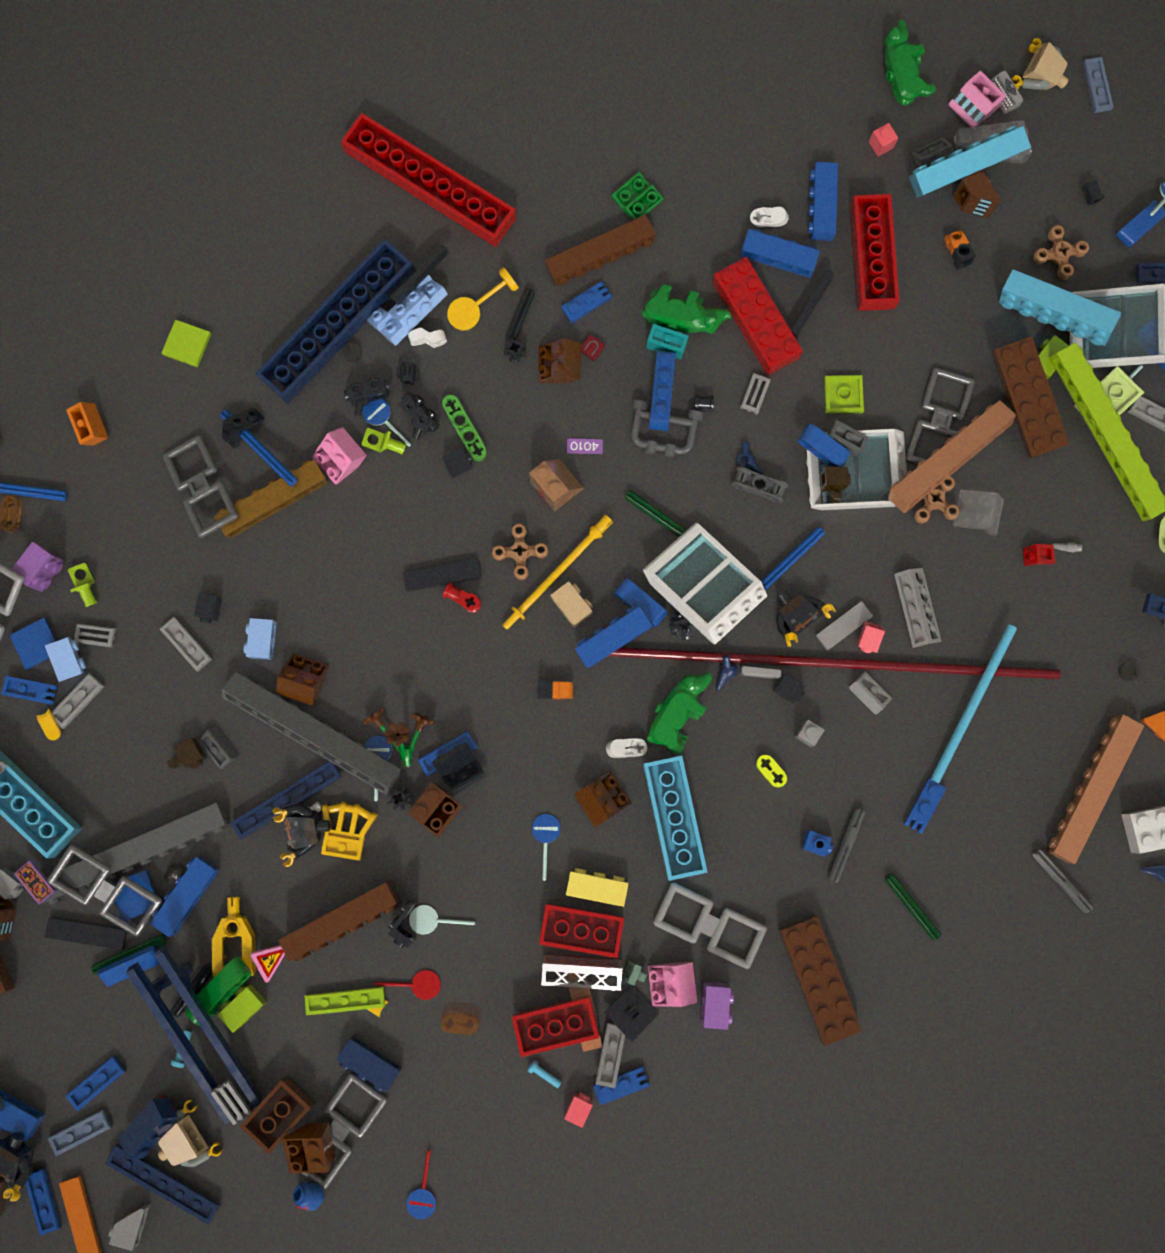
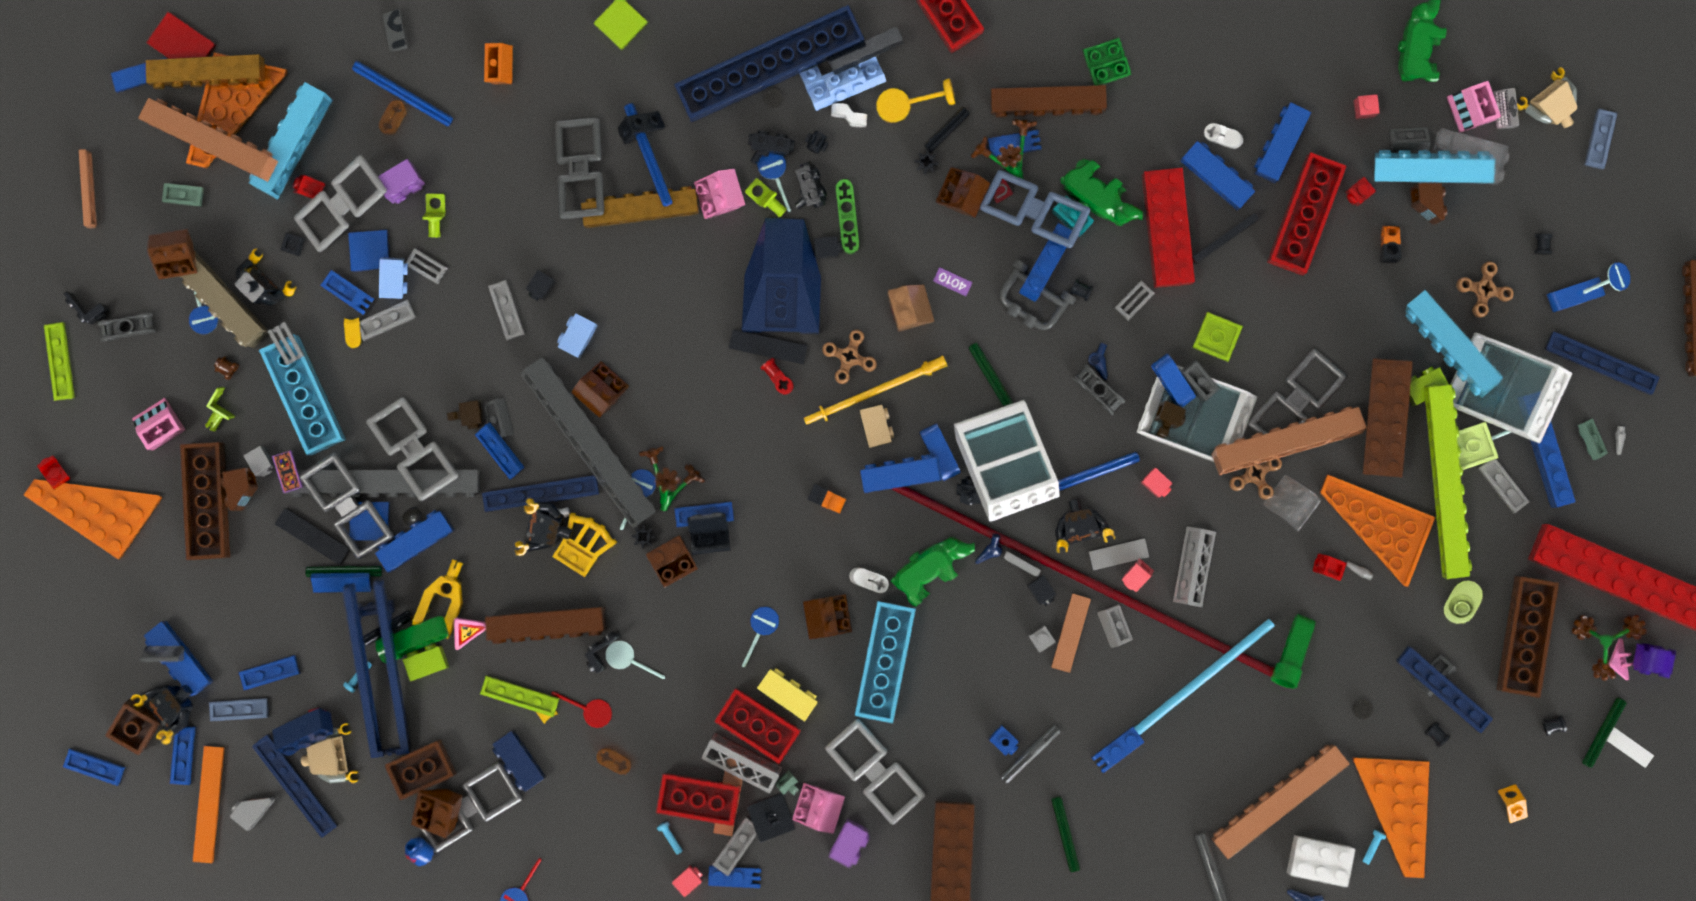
camera: 25 degrees right, 5 degrees up
light grey tile [211,1080,251,1125] -> none
neon yellow beam [756,755,787,787] -> none
none -> light grey bar [366,397,458,501]
none -> blue tile [475,422,525,480]
none -> dark blue wedge [742,218,821,334]
none -> reddish brown plant [970,119,1037,179]
none -> sand blue bar [980,170,1090,248]
none -> nougat tile [1051,594,1091,673]
none -> coral brick [1141,468,1173,498]
none -> green beam [1271,614,1316,689]
none -> orange wing [1320,475,1435,587]
none -> red bracket [1345,177,1376,206]

